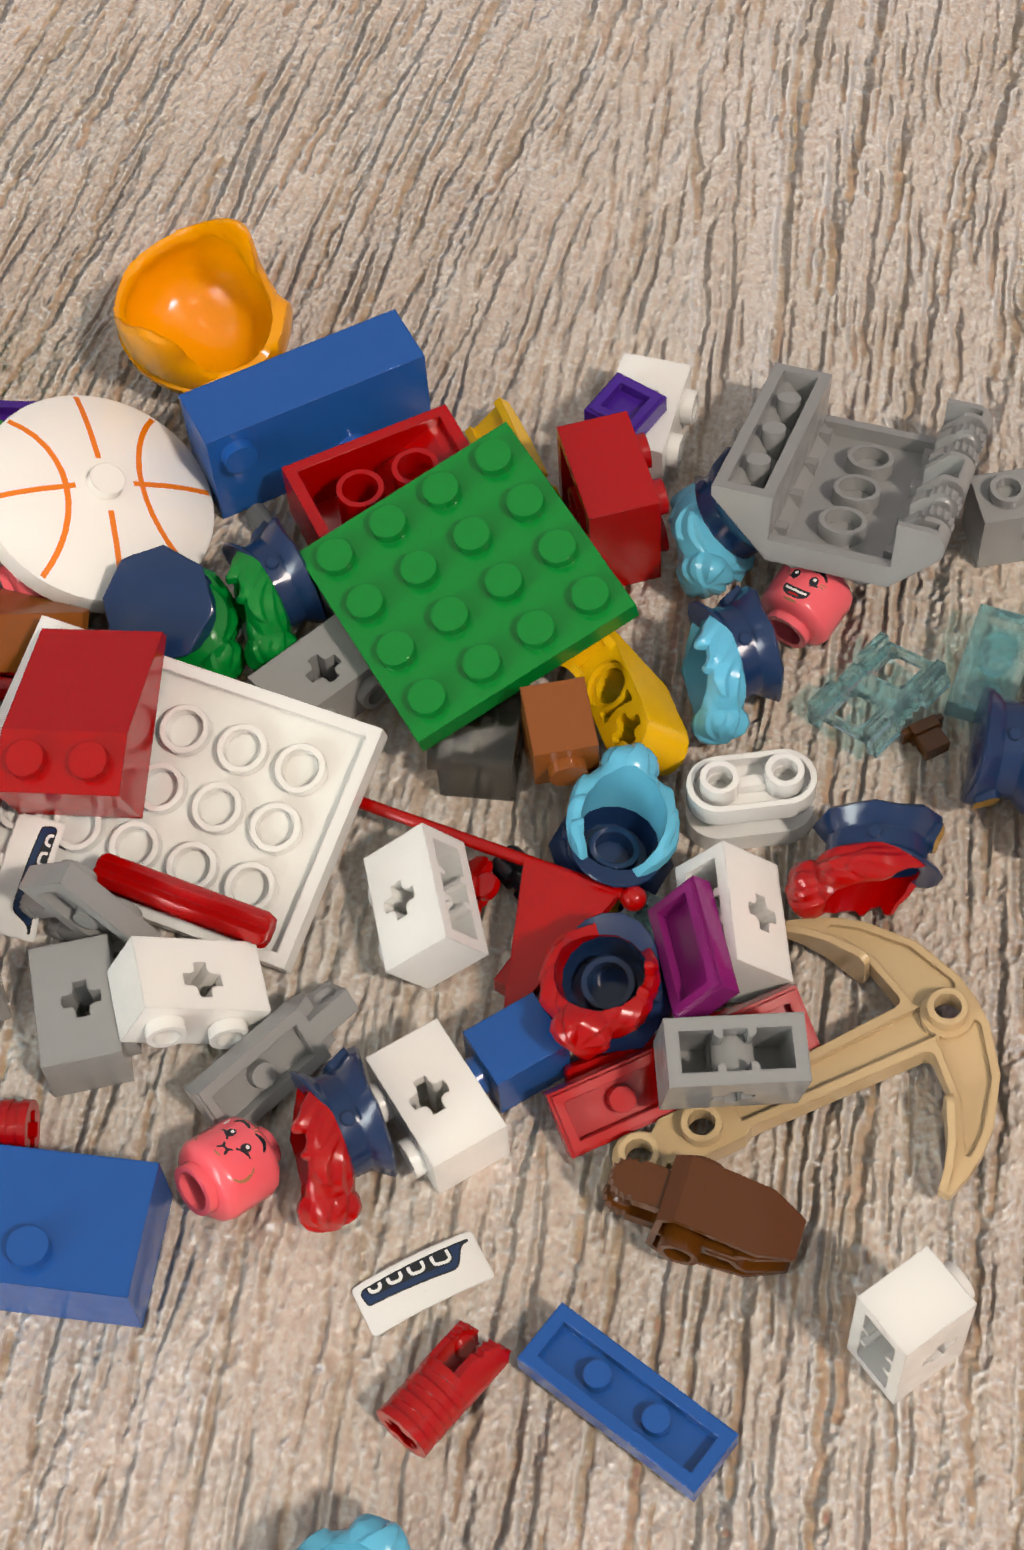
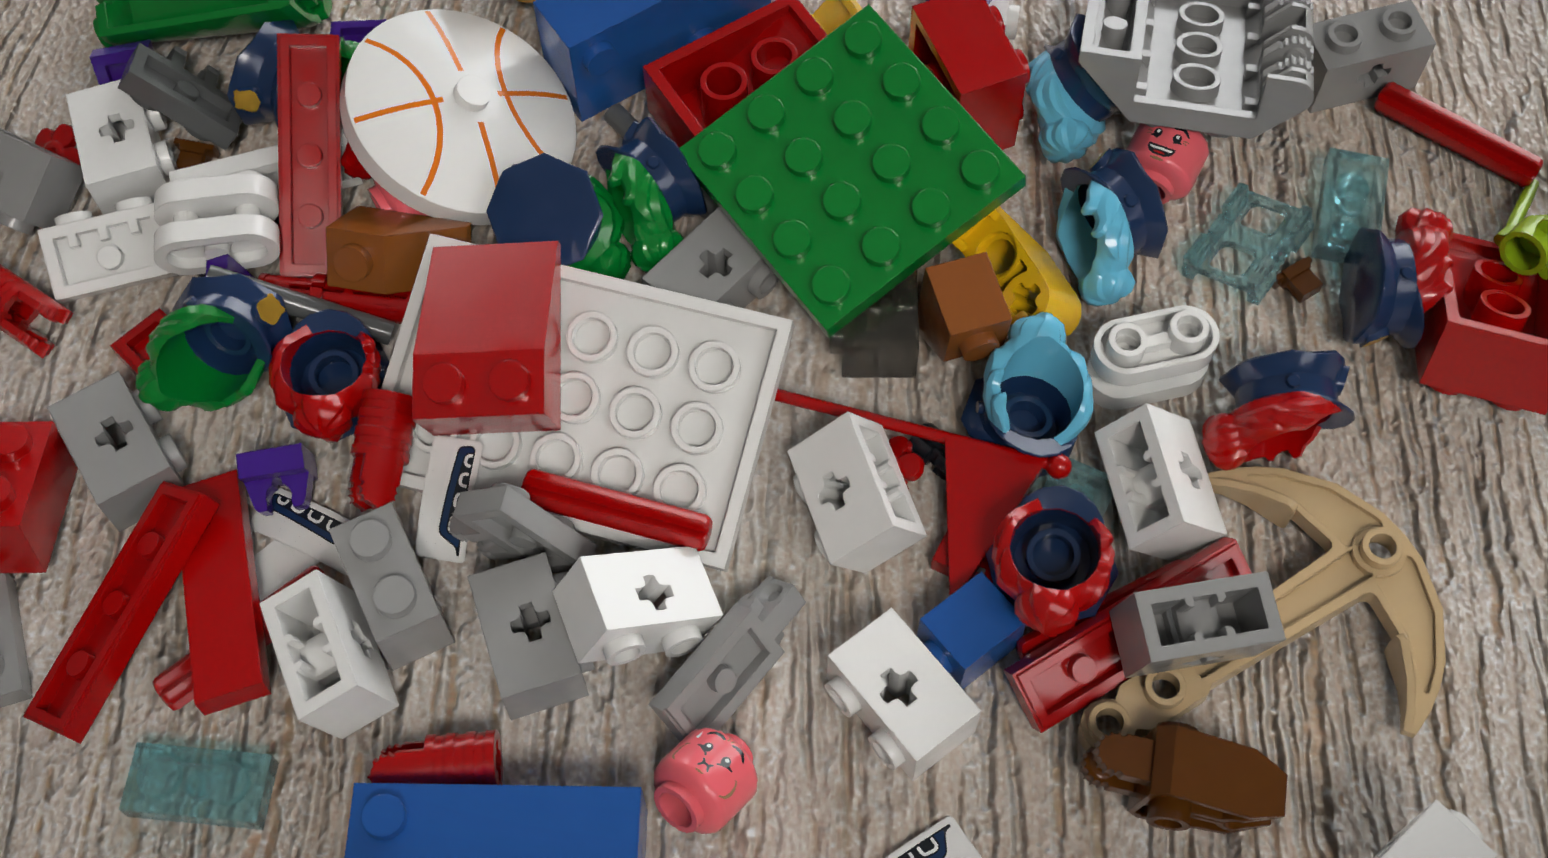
camera: 10 degrees left, 5 degrees up
piece [289,1046,397,1233] -> none
magenta tile [647,875,740,1018] -> none

